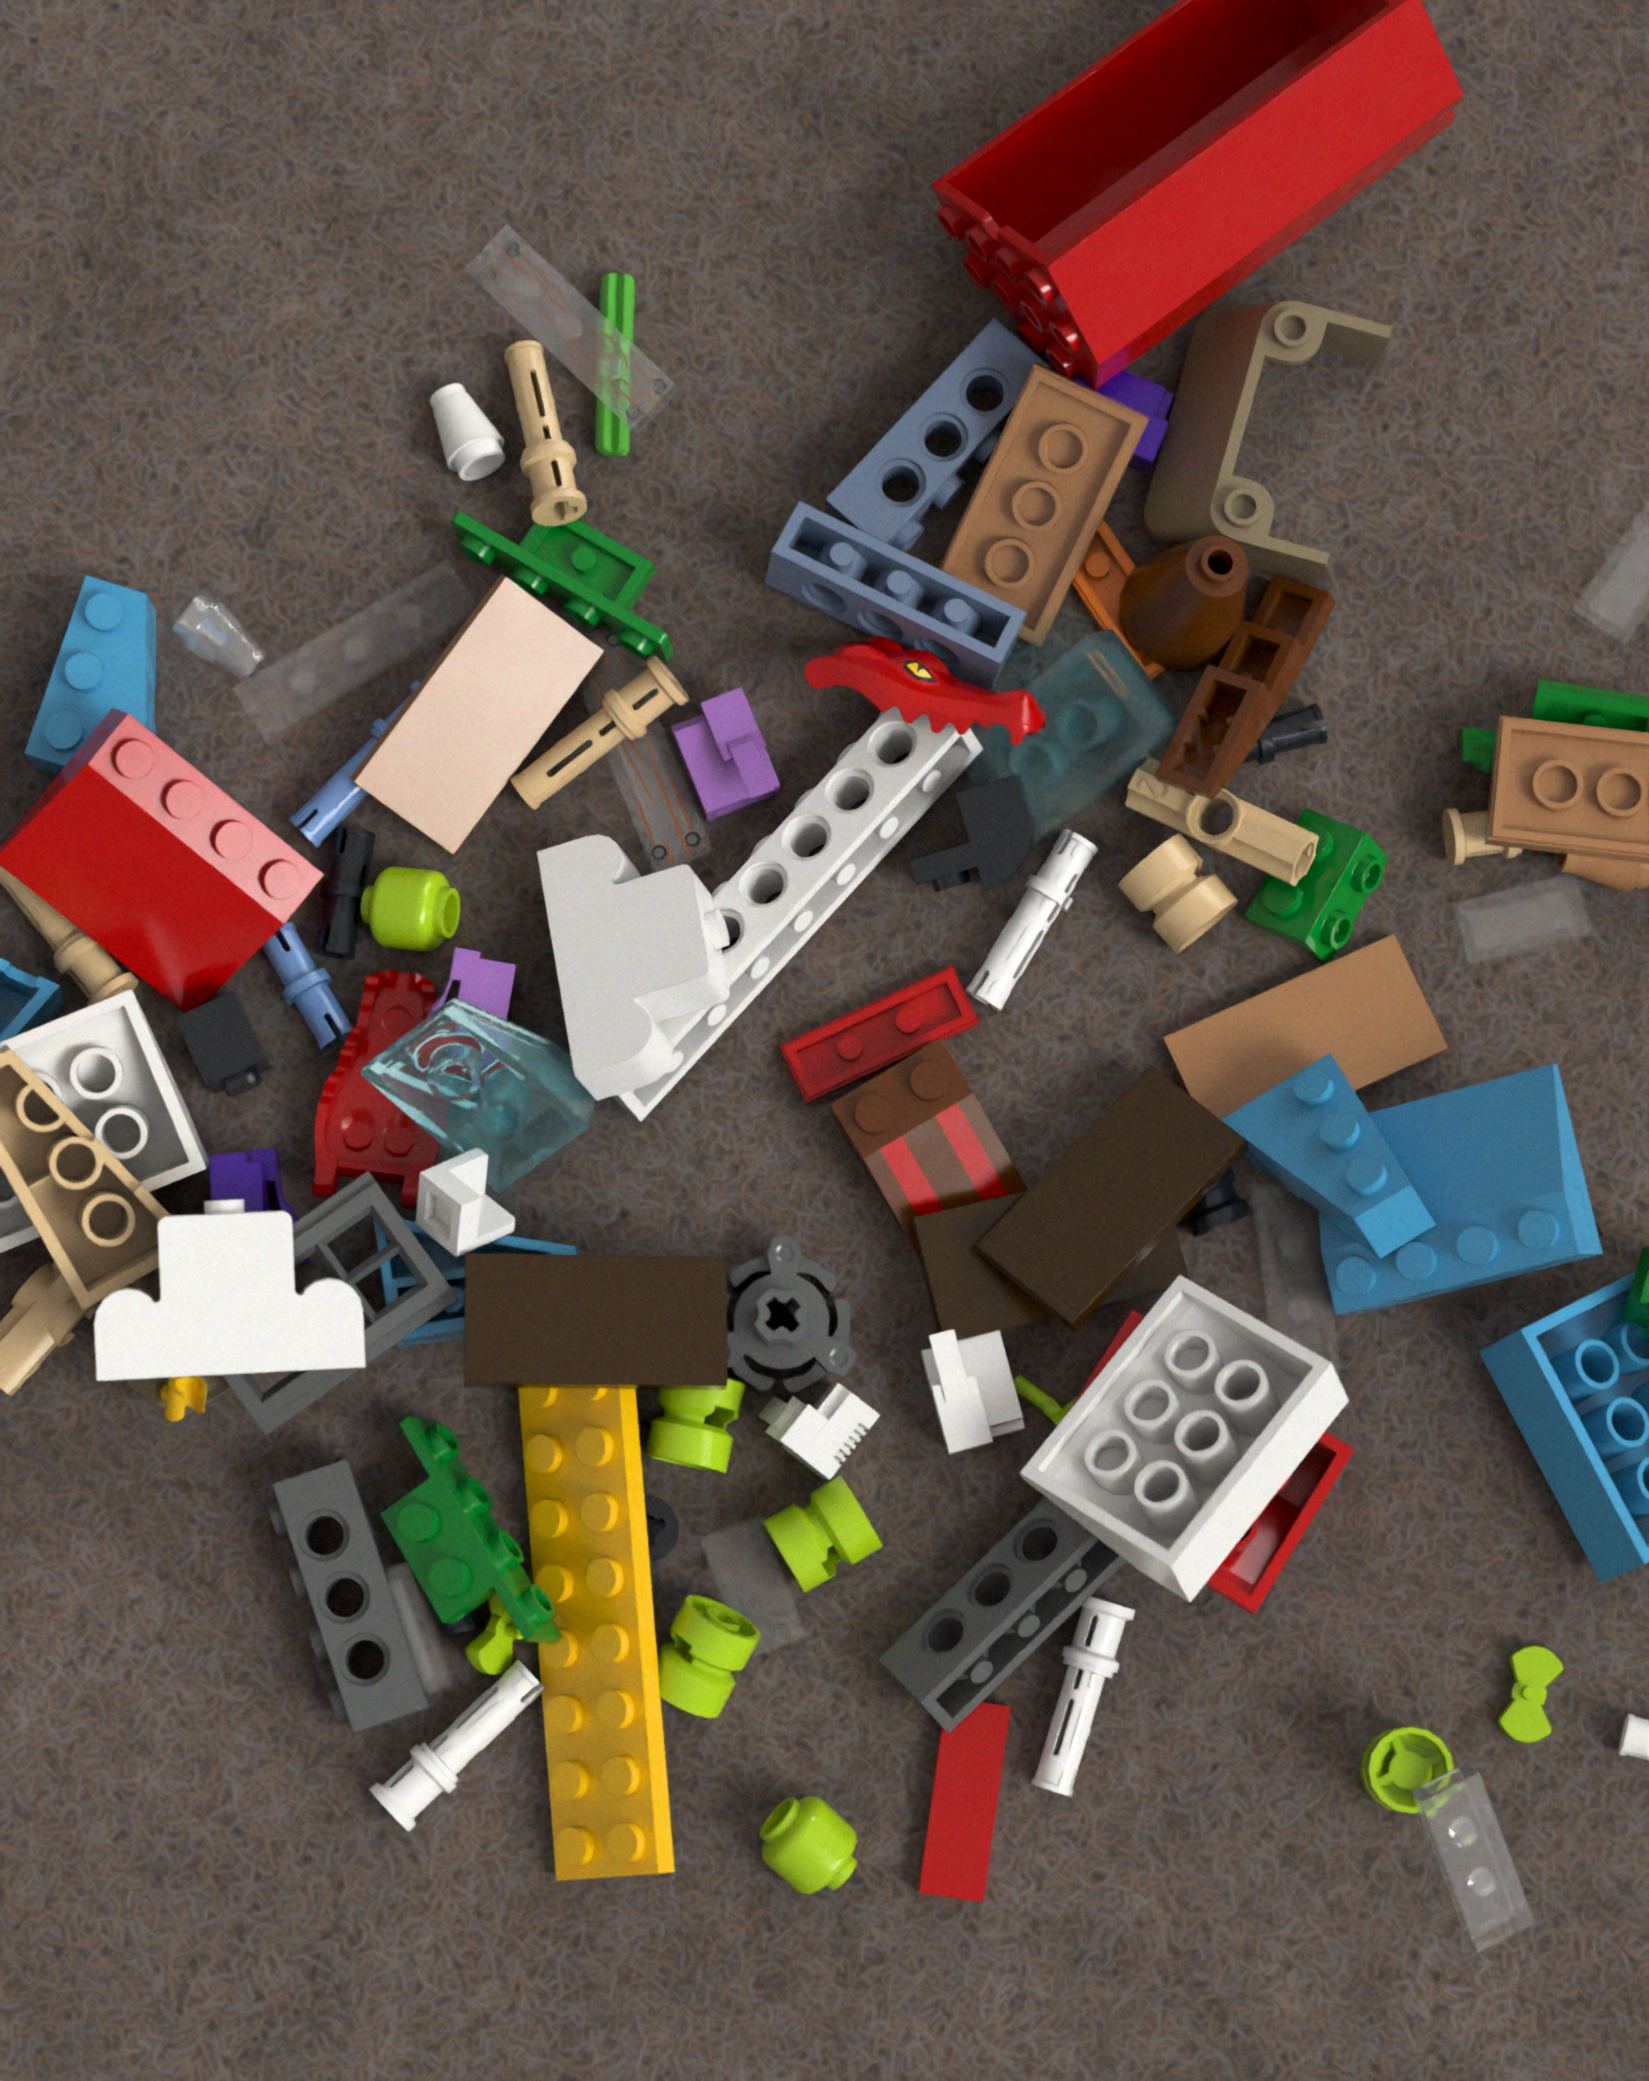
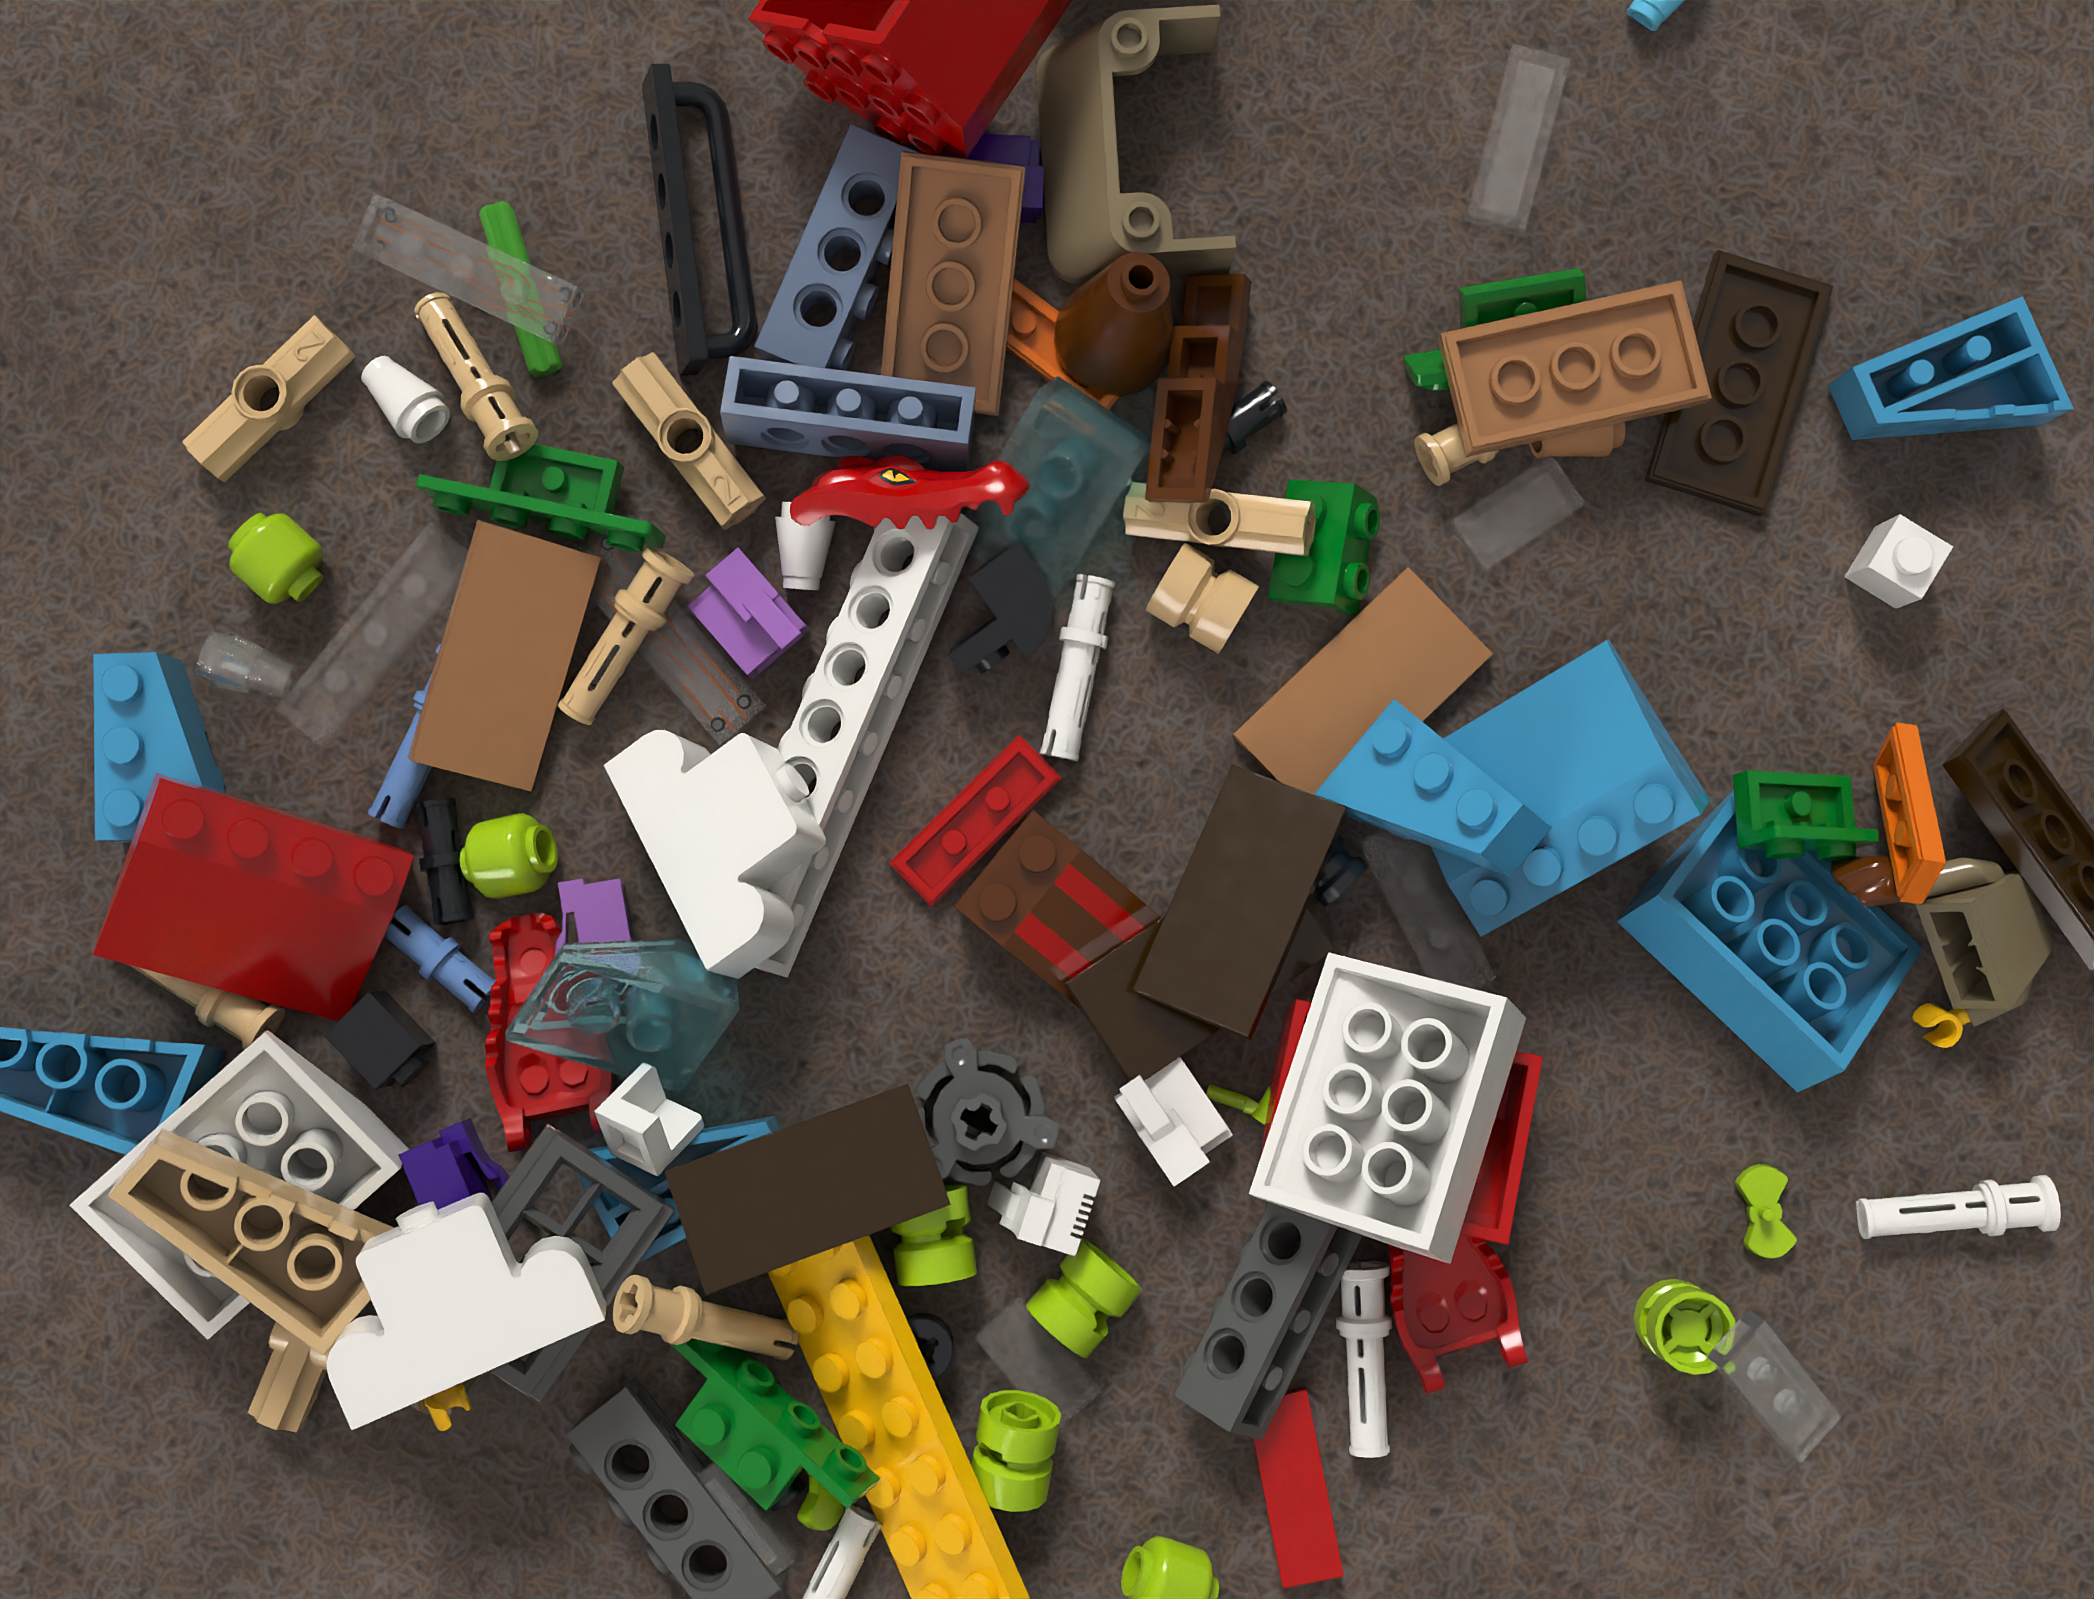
camera: 20 degrees left, 5 degrees up
none -> tan piece [182,315,356,482]
none -> lime head [227,513,324,604]
none -> tan piece [612,352,766,530]
none -> tan pin [613,1274,799,1361]
none -> black piece [642,64,756,375]
none -> white cone [775,502,836,590]
none -> red animal [1387,1234,1529,1394]

